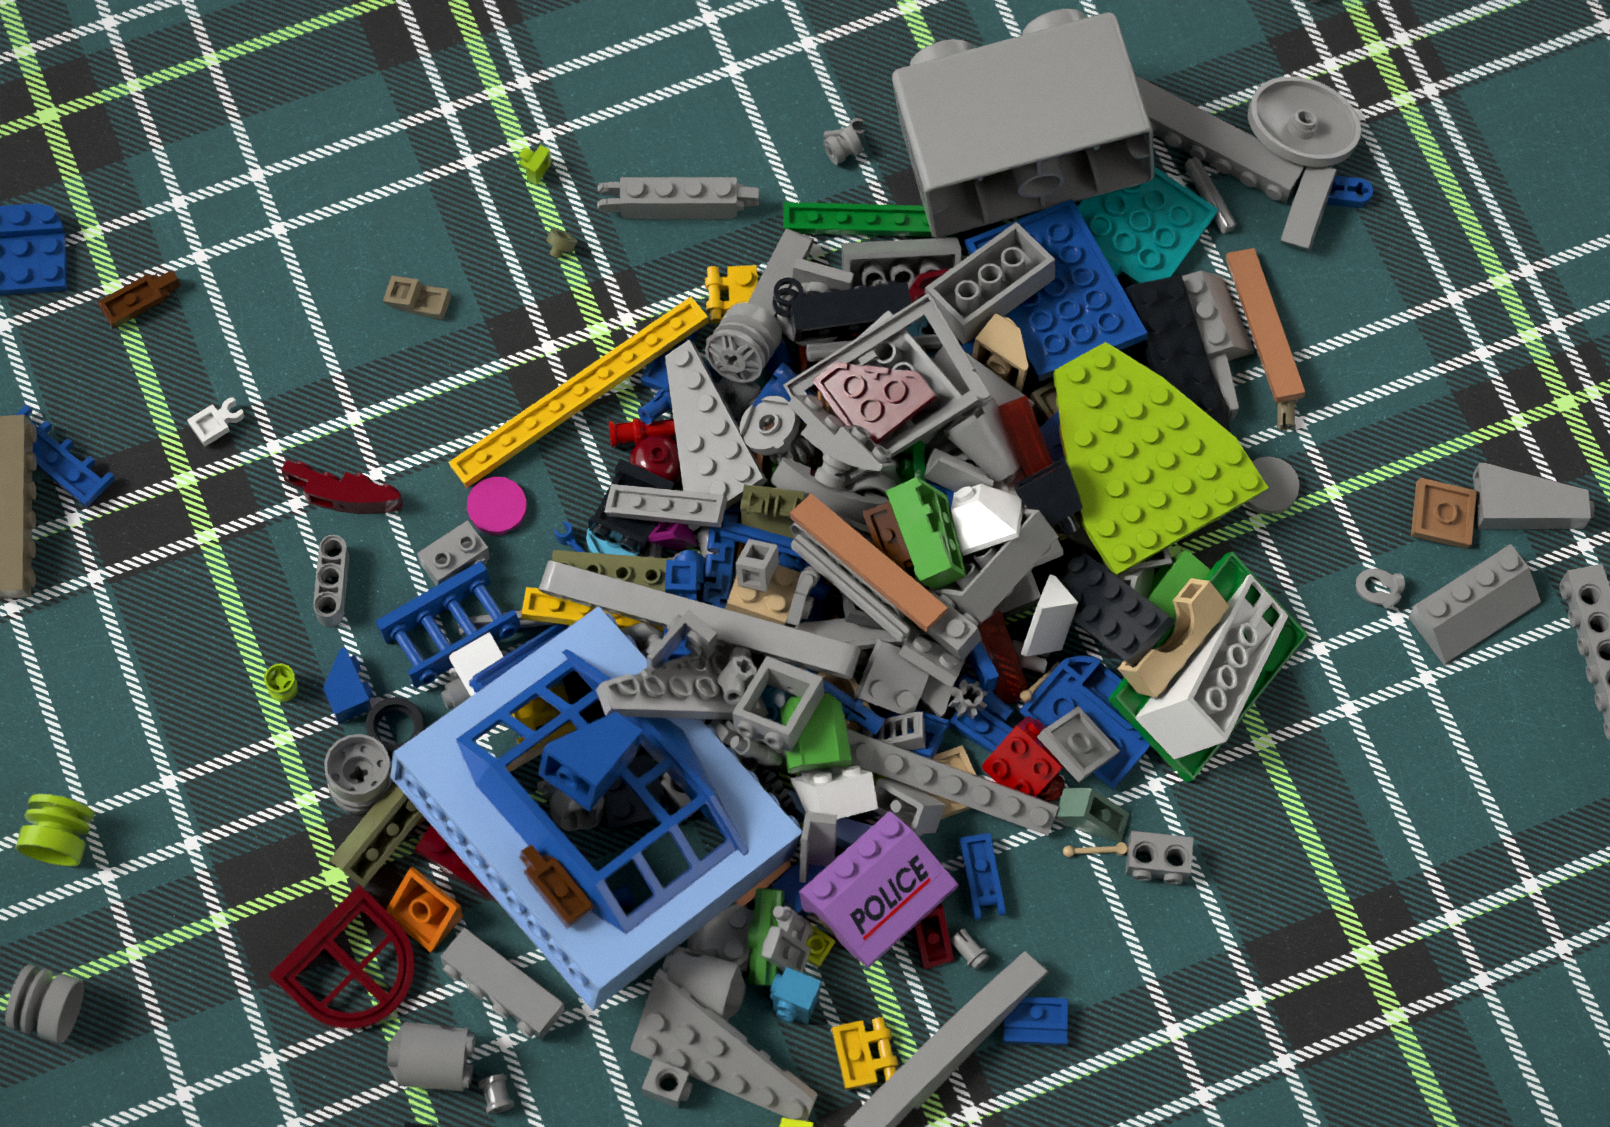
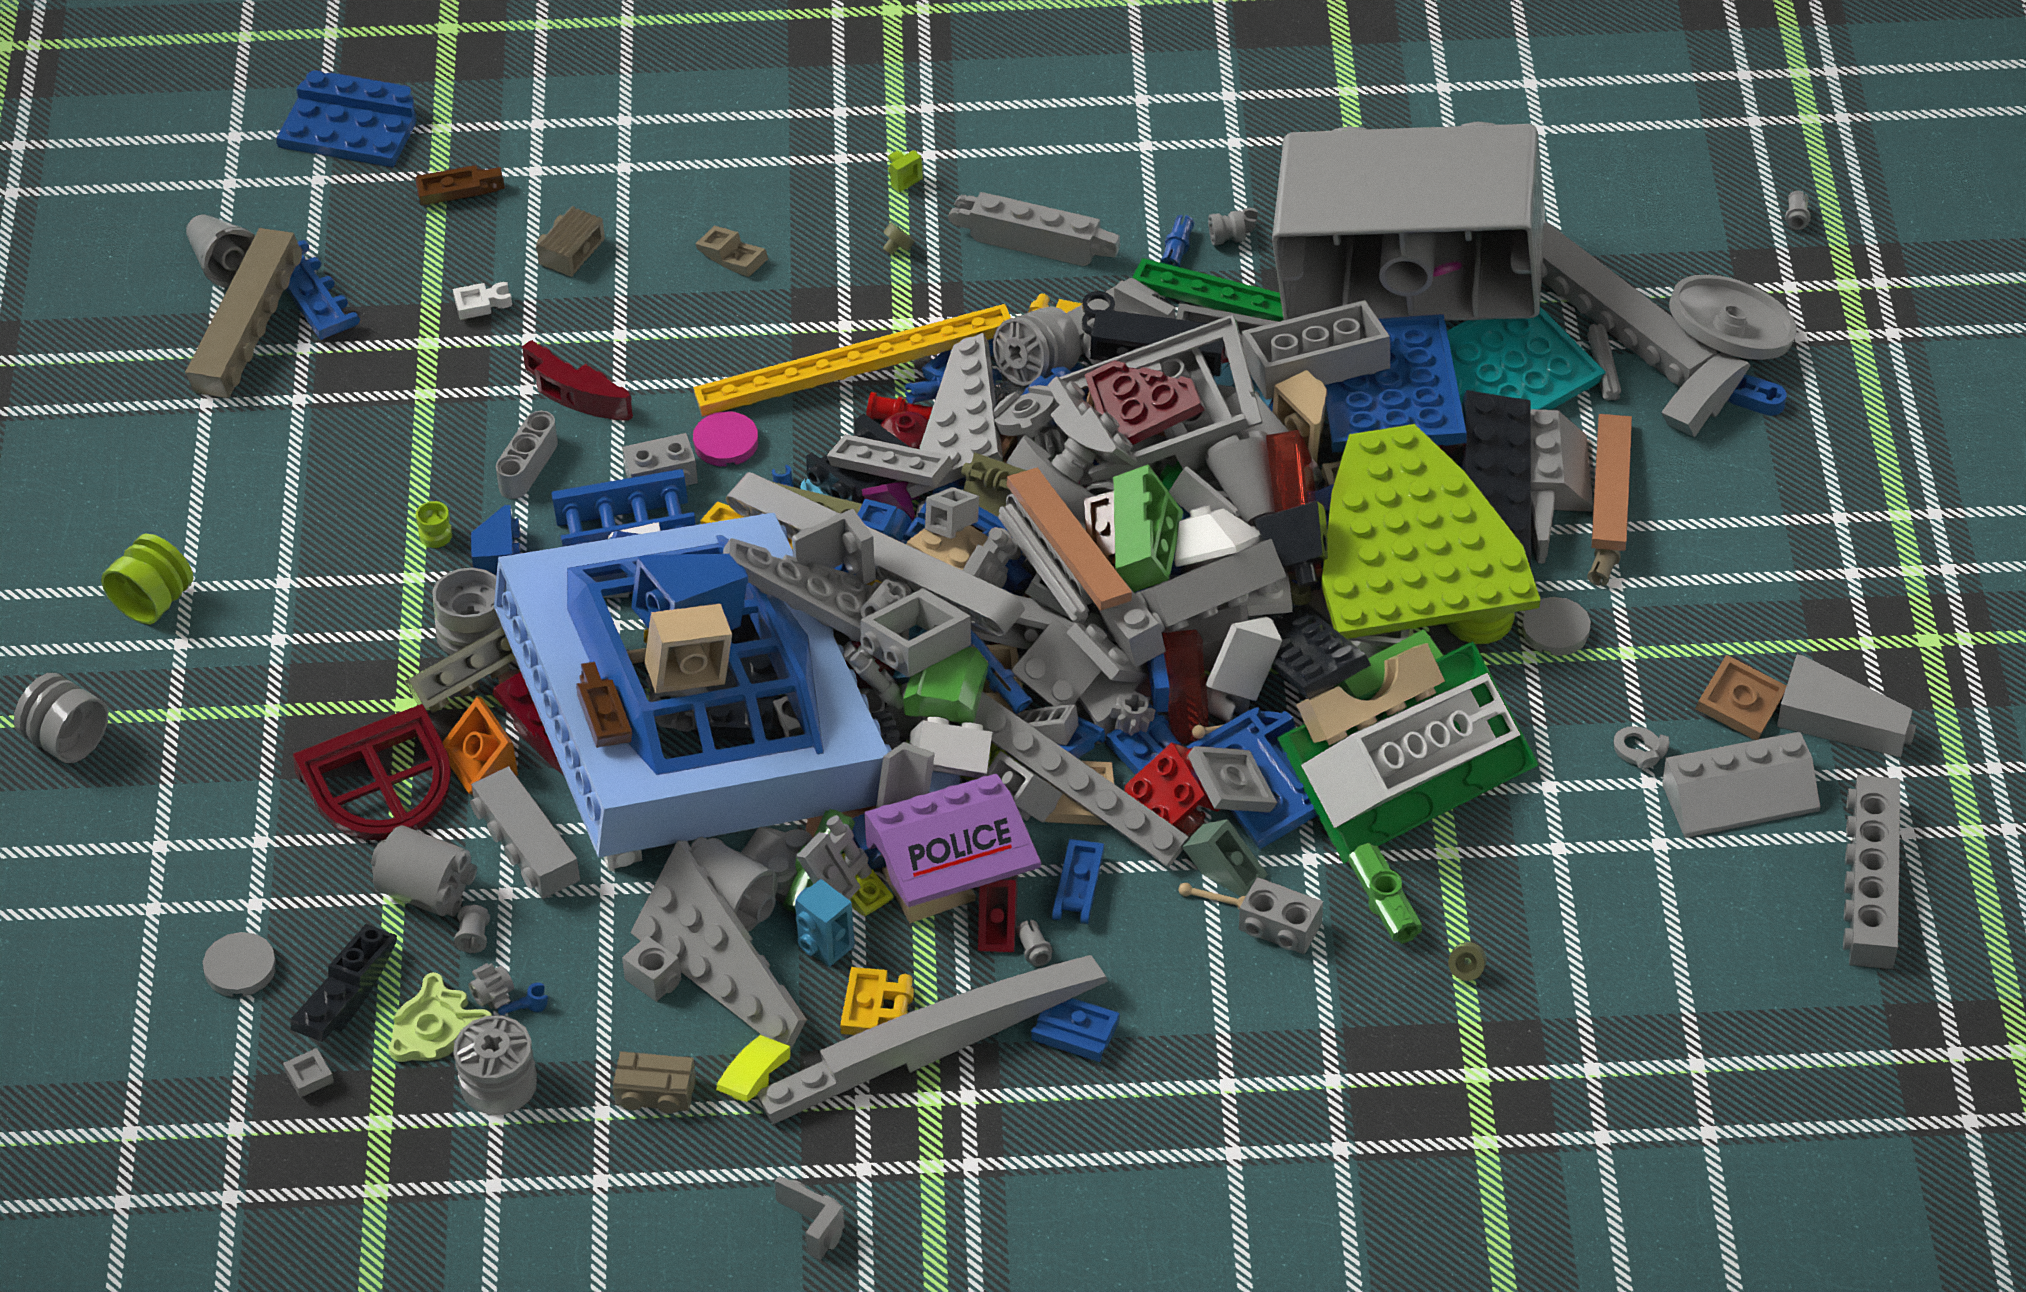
camera: 25 degrees right, 20 degrees down
none -> dark tan brick [536,206,605,277]
none -> tan brick [645,604,732,693]
none -> blue pin [1160,215,1195,267]
none -> bright green piece [1349,843,1422,944]
none -> olive tile [1448,942,1486,981]

